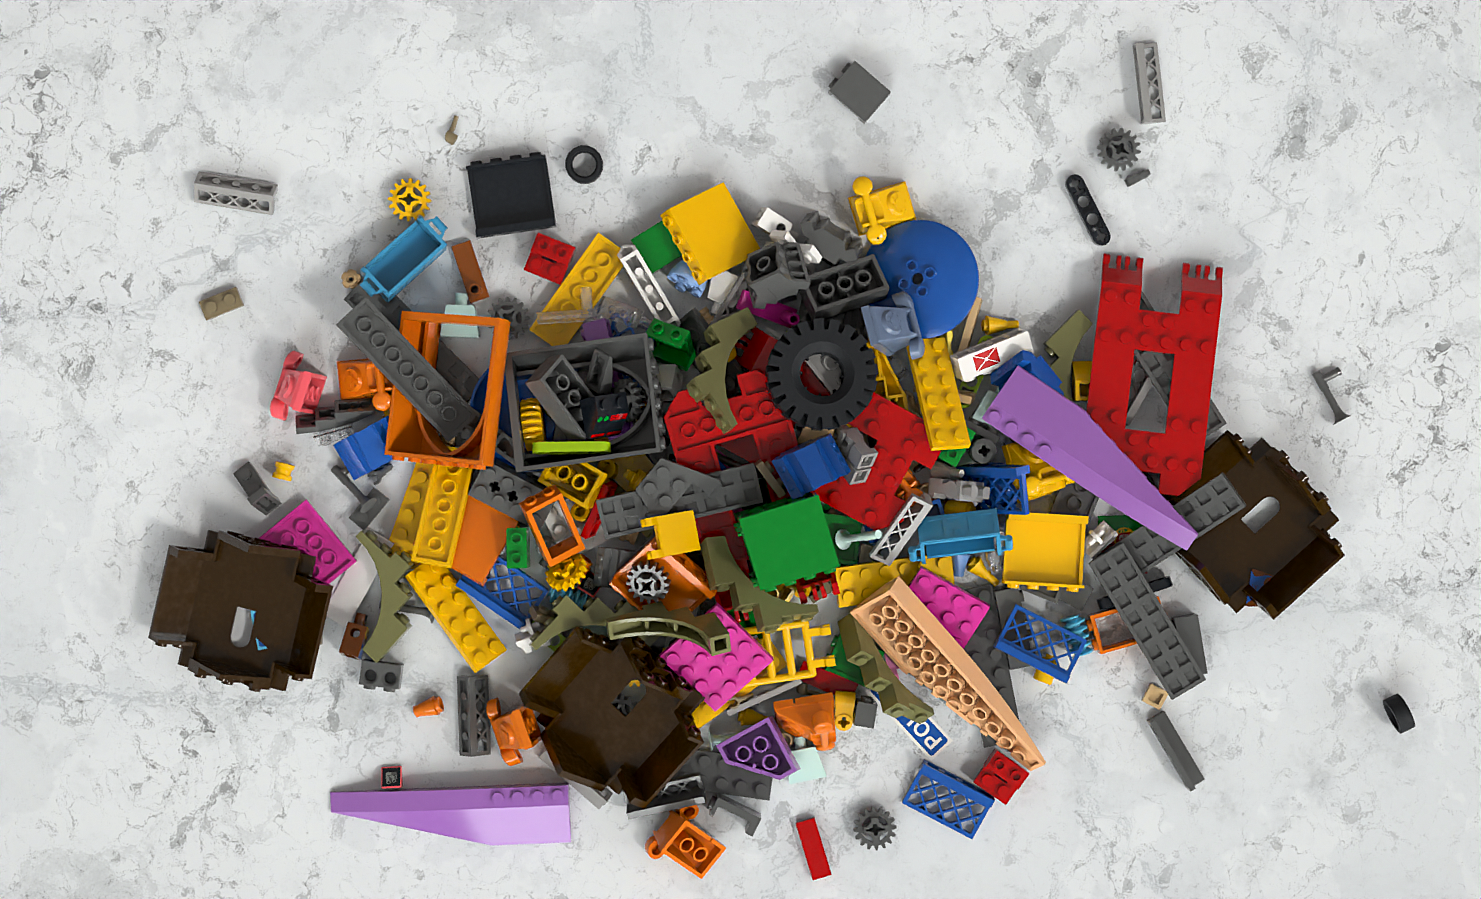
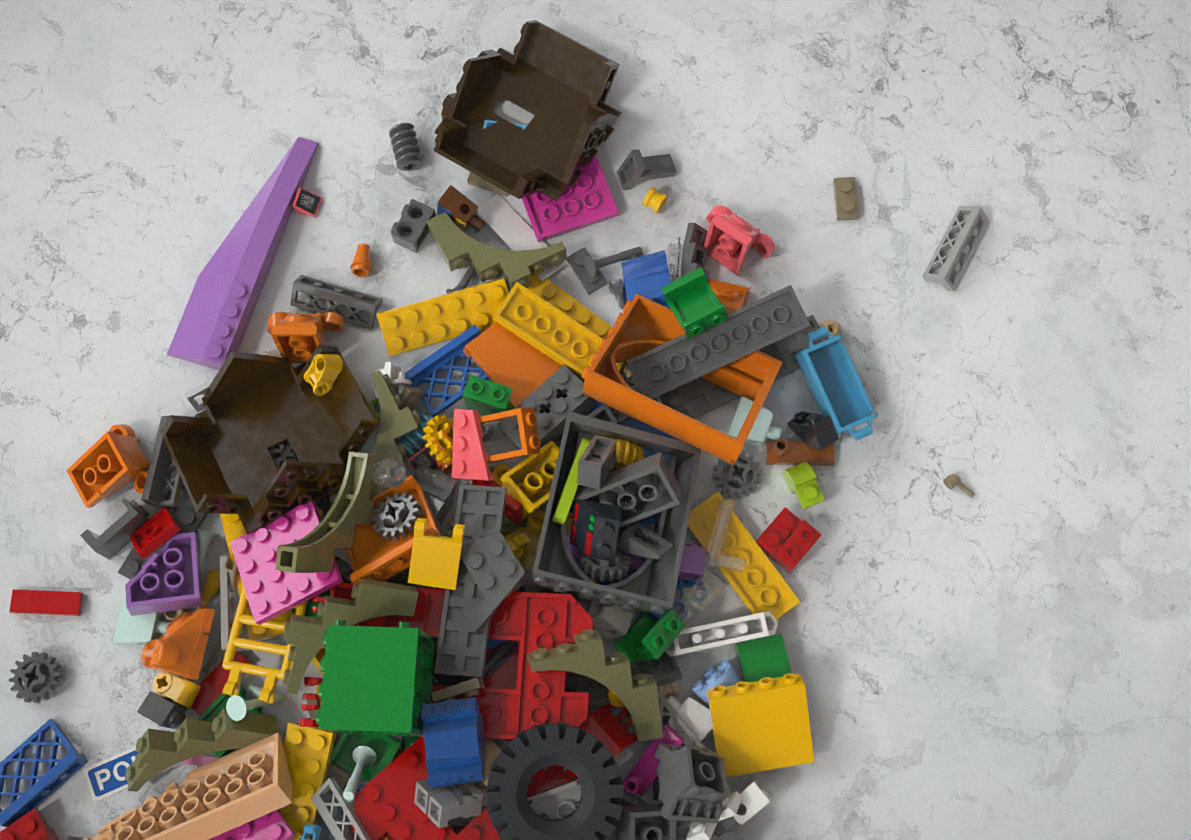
camera: 110 degrees right, 15 degrees down
yellow gear [388,178,432,222] -> none
black panel [466,152,557,239] -> none
black tyre [565,145,603,184] -> none
none -> red tile [129,507,181,560]
none -> light aqua piece [226,684,283,721]
none -> yellow piece [304,354,343,396]
none -> clear head [372,458,407,488]
none -> dark grey piece [389,123,424,171]
none -> coral wing [452,409,494,481]
none -> dark grey brick [577,435,617,490]
none -> green panel [661,268,728,339]
none -> lime brick [782,461,825,510]
none -> black slope [787,411,839,450]

